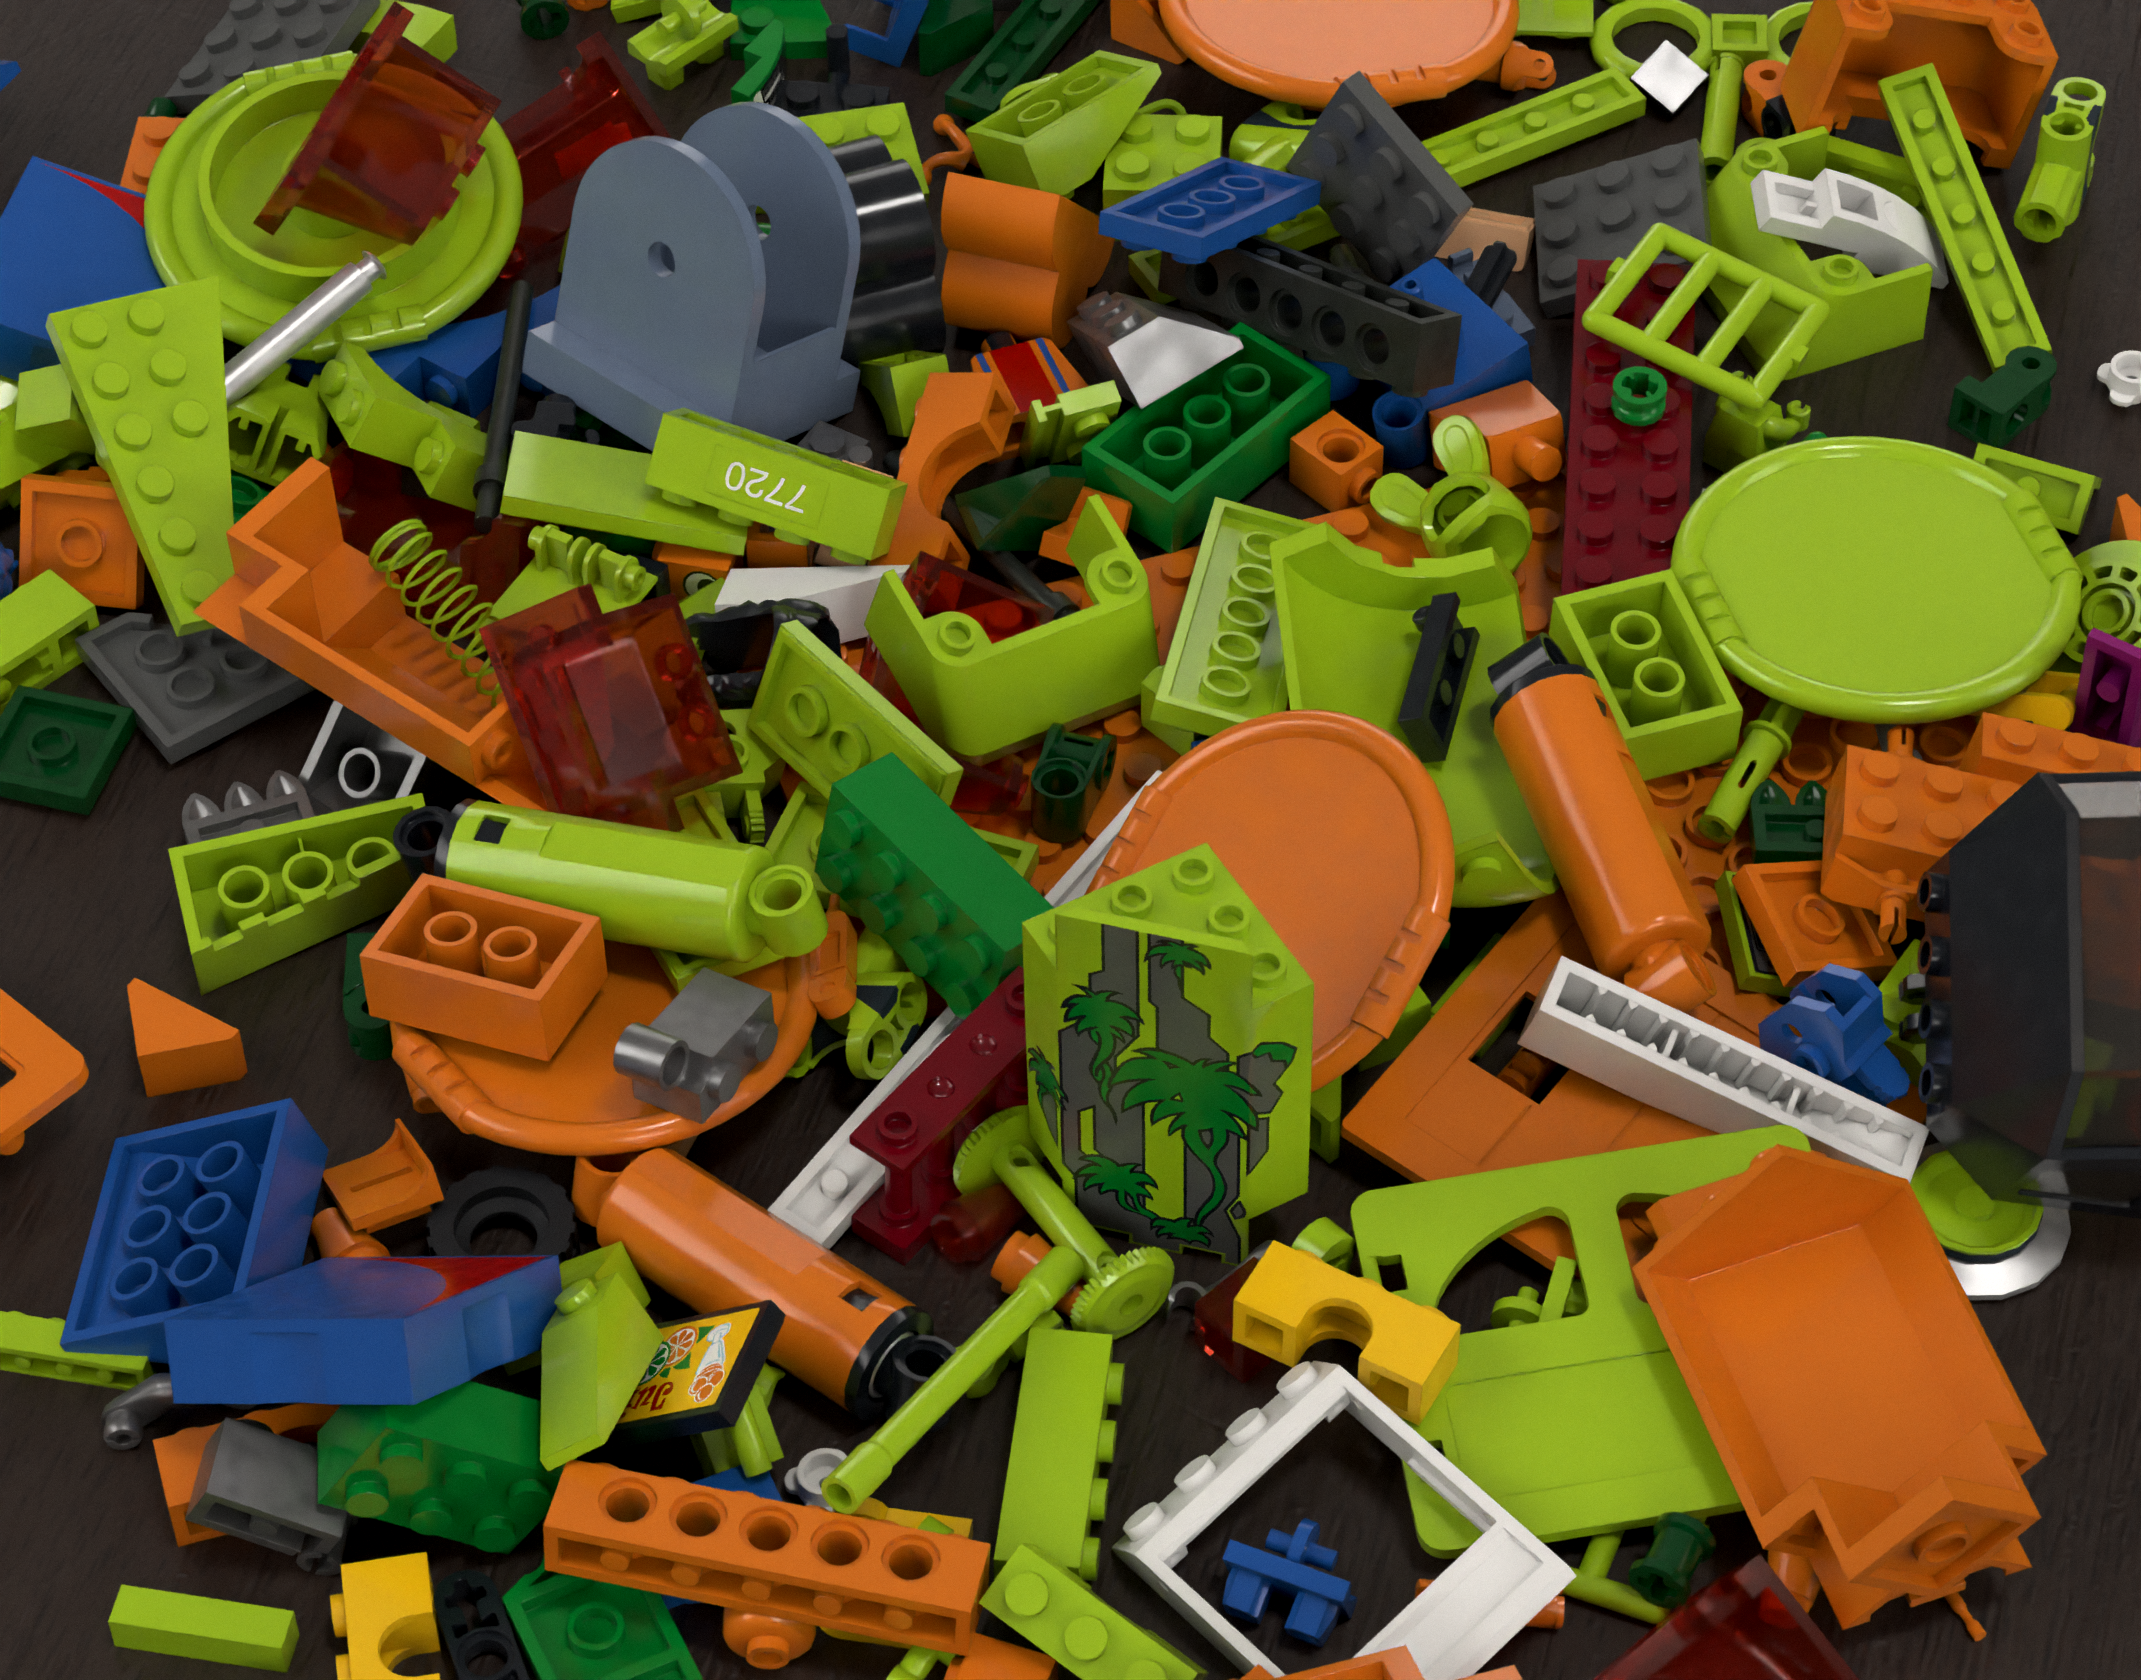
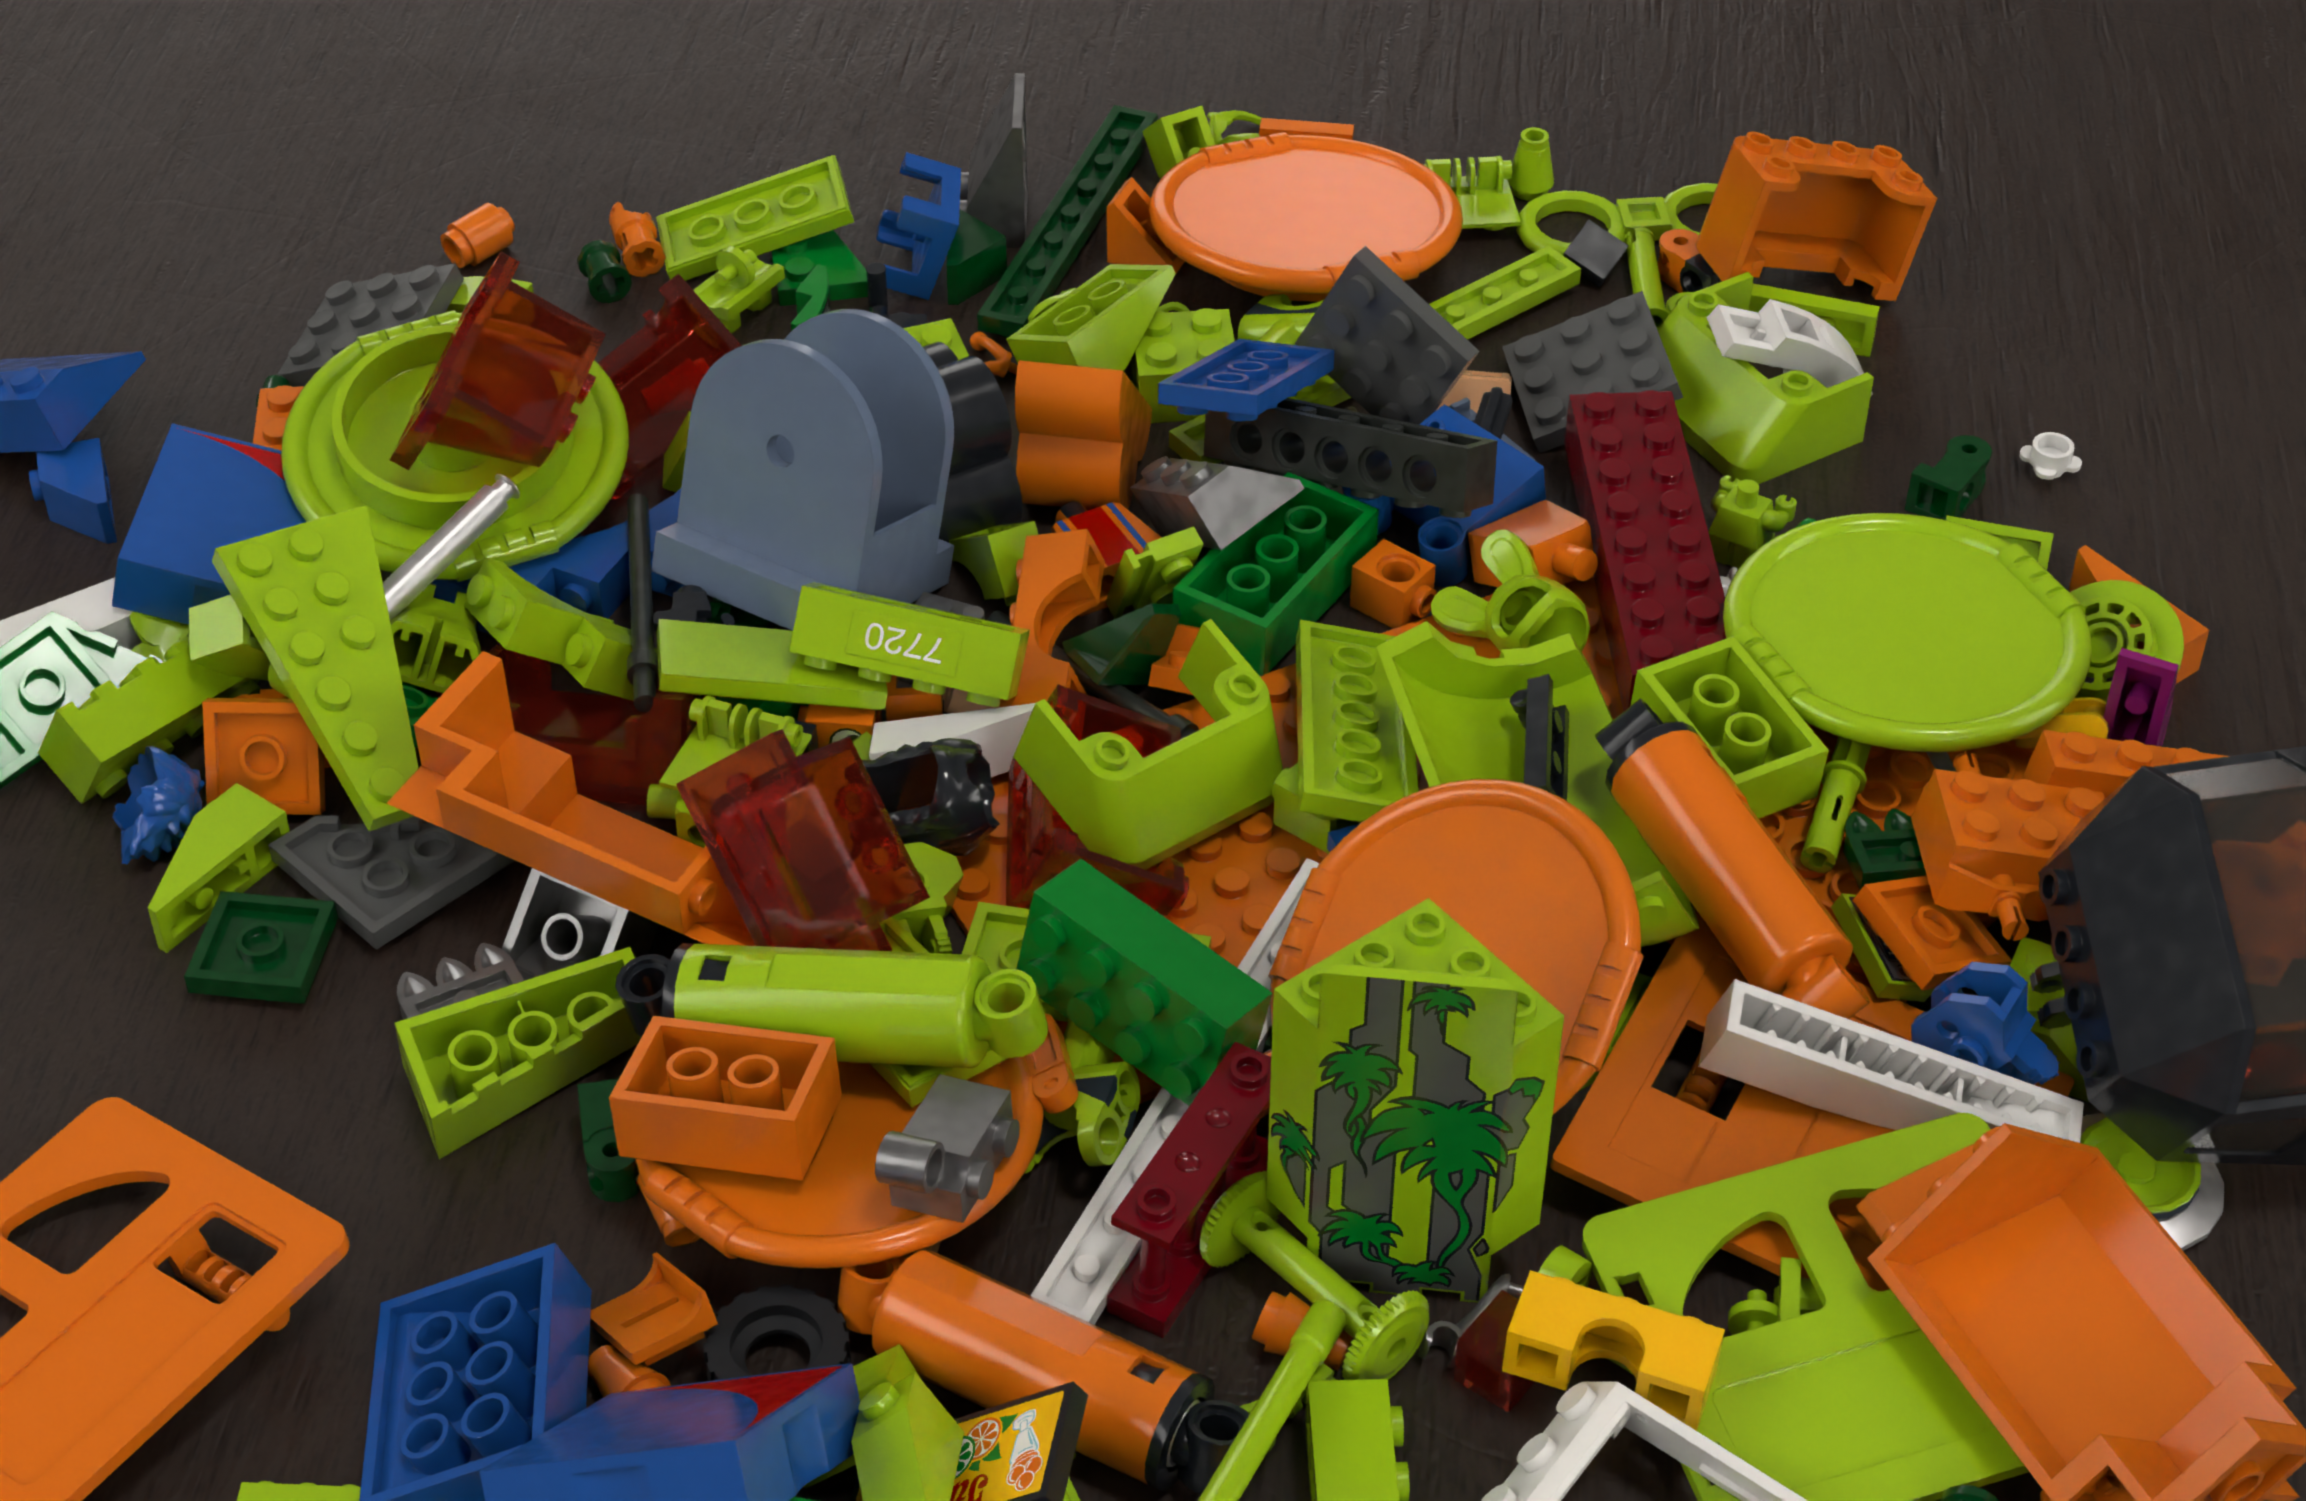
camera: 10 degrees left, 5 degrees down
orange slope [127,978,248,1098] -> none
lime piece [368,519,538,709] -> none
lime tile [746,620,964,807] -> none
clear red cone [931,1182,1028,1263] -> none
dark green piece [1031,722,1117,843] -> none
orange piece [1475,41,1556,92] -> none
lime bar [1581,223,1830,410] -> none
green bush [1611,366,1667,426] -> none
lime plate [1878,62,2052,373] -> none
lime connector [2013,77,2106,243] -> none

